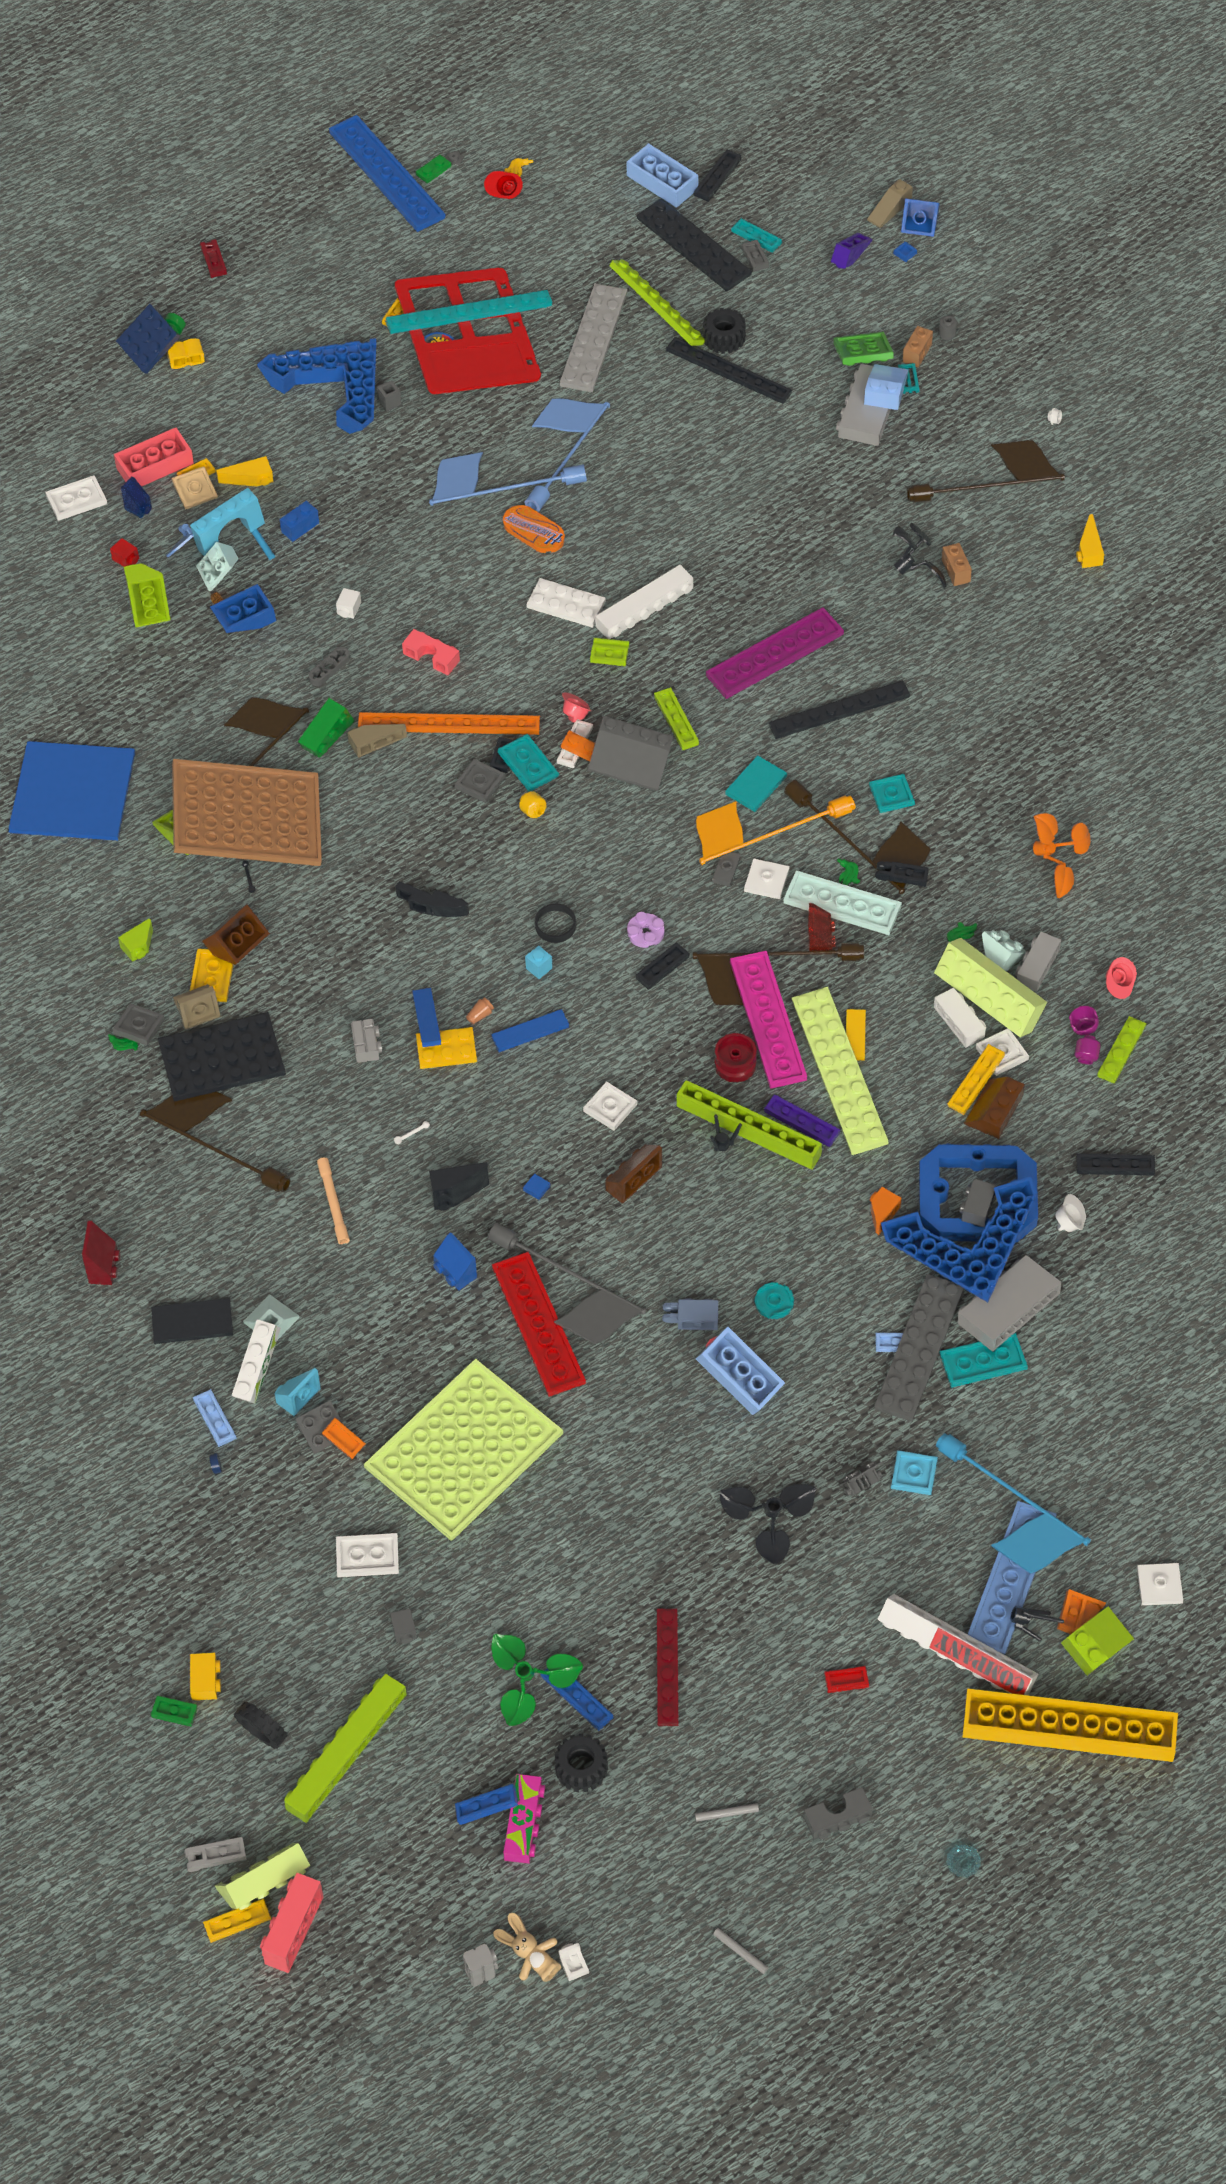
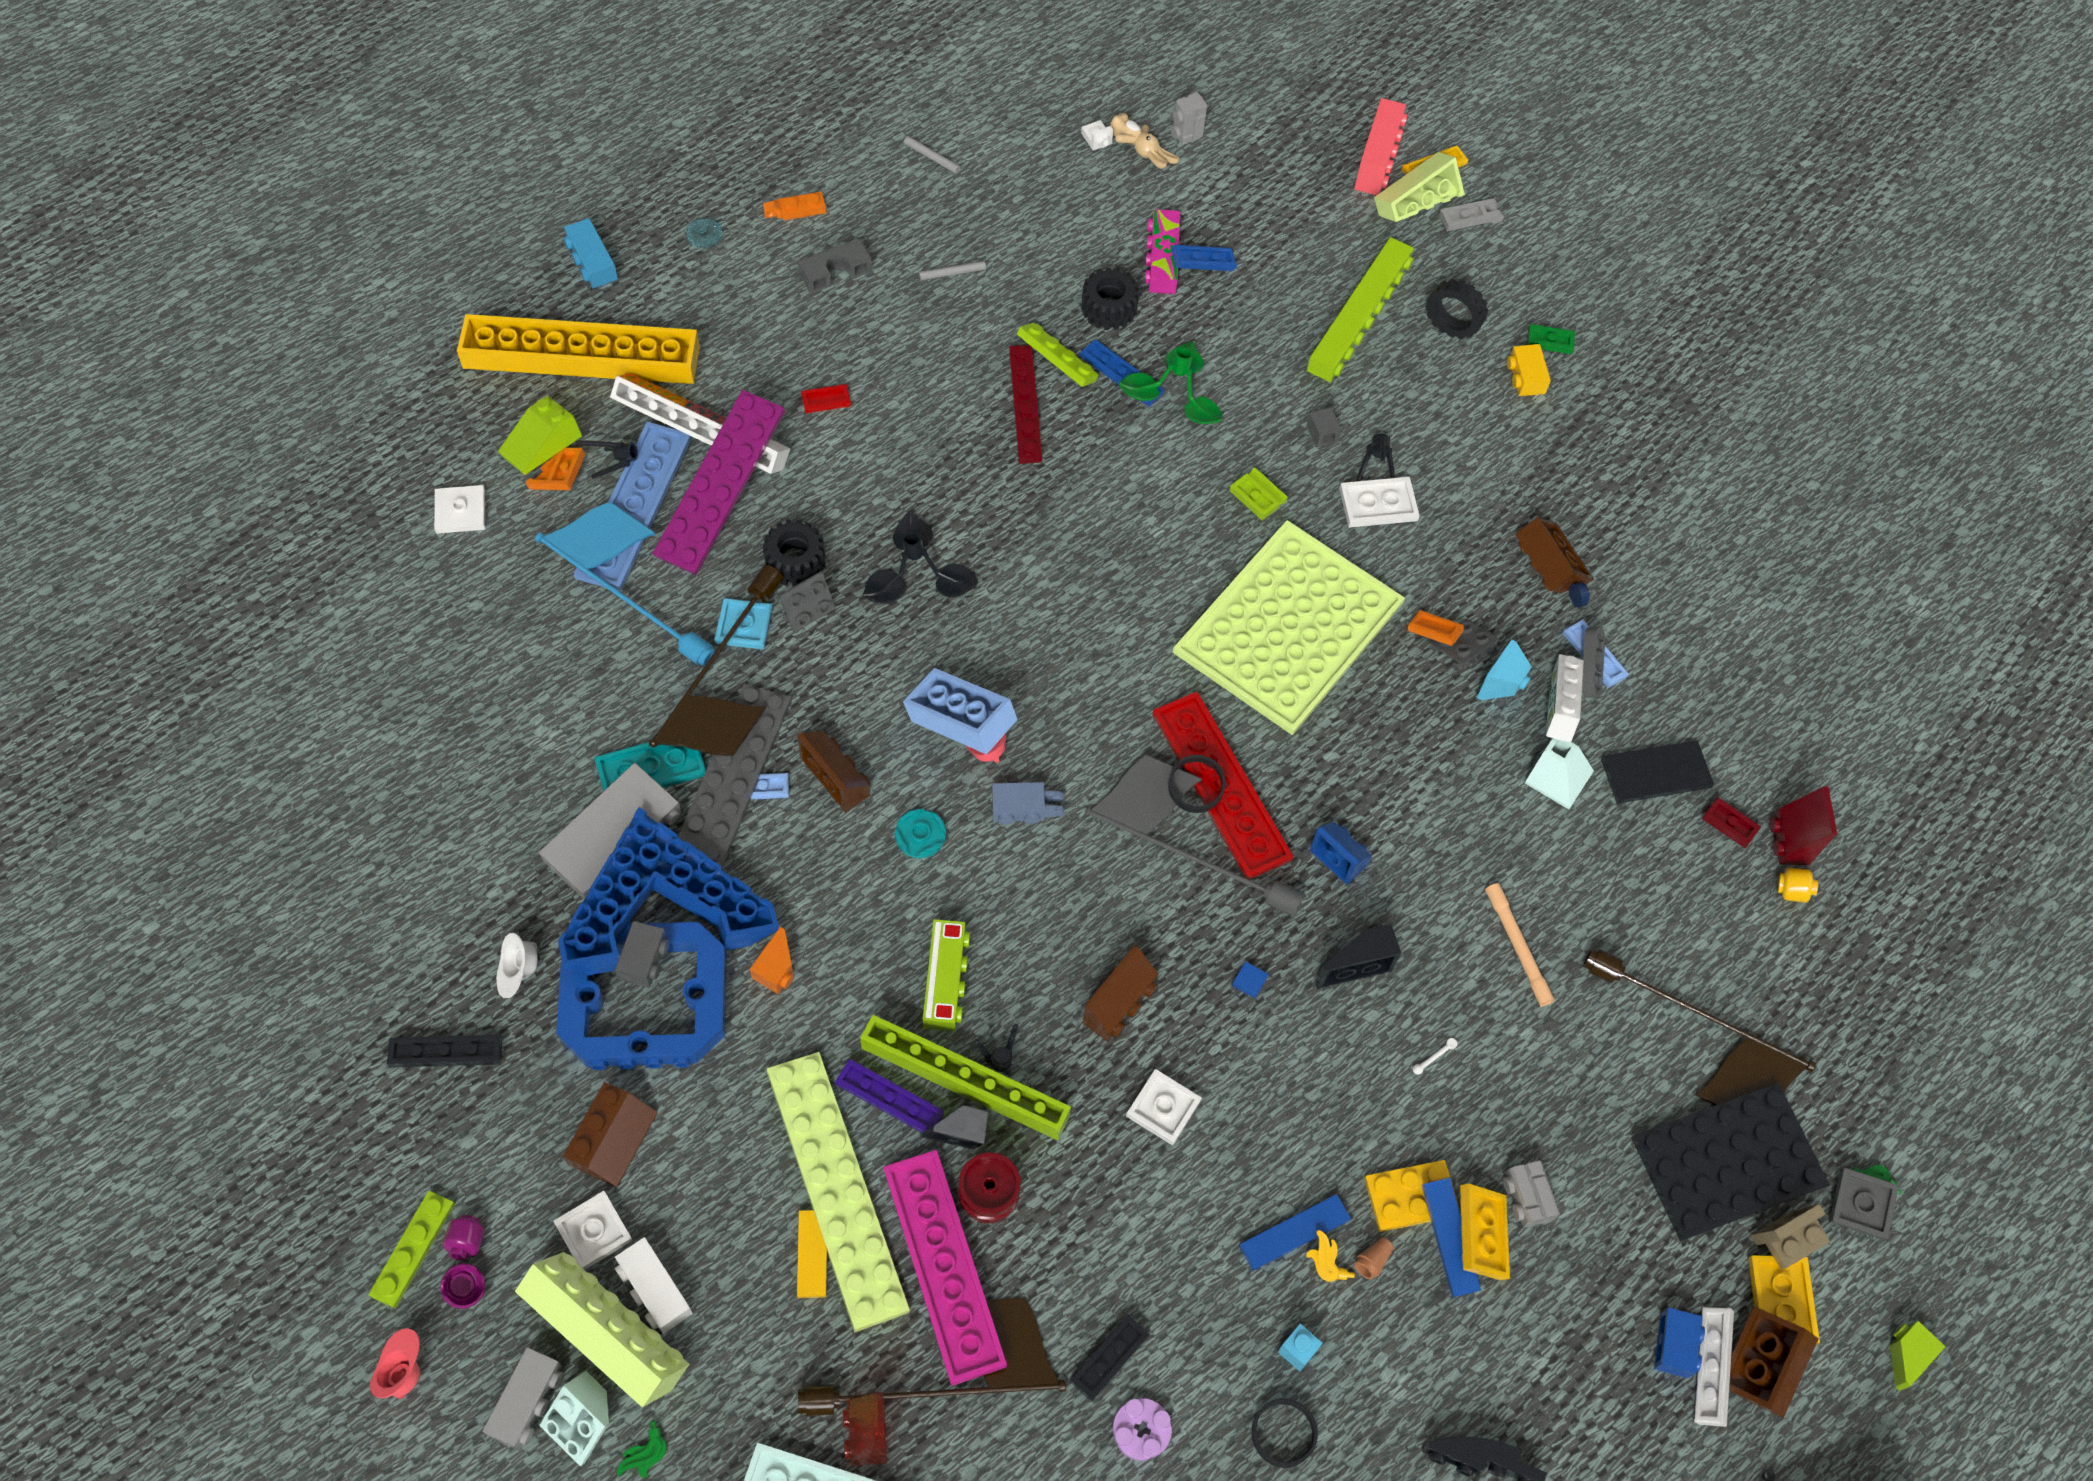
camera: 170 degrees right, 5 degrees up
yellow tile [947,1044,1005,1115] -> none
none -> dark azure brick [563,218,618,288]
none -> dark brown flag [649,565,784,756]
none -> magenta plate [652,390,786,575]
none -> orange hinge [763,191,826,220]
none -> black tyre [763,520,825,587]
none -> reddish brown slope [797,731,871,813]
none -> slope [922,1104,988,1150]
none -> lime brick [923,919,970,1031]
none -> lime plate [1017,322,1099,387]
none -> black tyre [1168,755,1226,813]
none -> lime plate [1229,467,1288,521]
none -> yellow piece [1306,1230,1355,1282]
none -> black plant [1356,434,1395,482]
none -> yellow plate [1460,1183,1510,1281]
none -> reddish brown slope [1515,517,1594,593]
none -> dark grey beam [1582,627,1605,698]
none -> blue brick [1654,1307,1705,1378]
none -> white tile [1694,1307,1734,1427]
none -> dark red plate [1702,797,1761,848]
none -> yellow head [1778,867,1818,903]

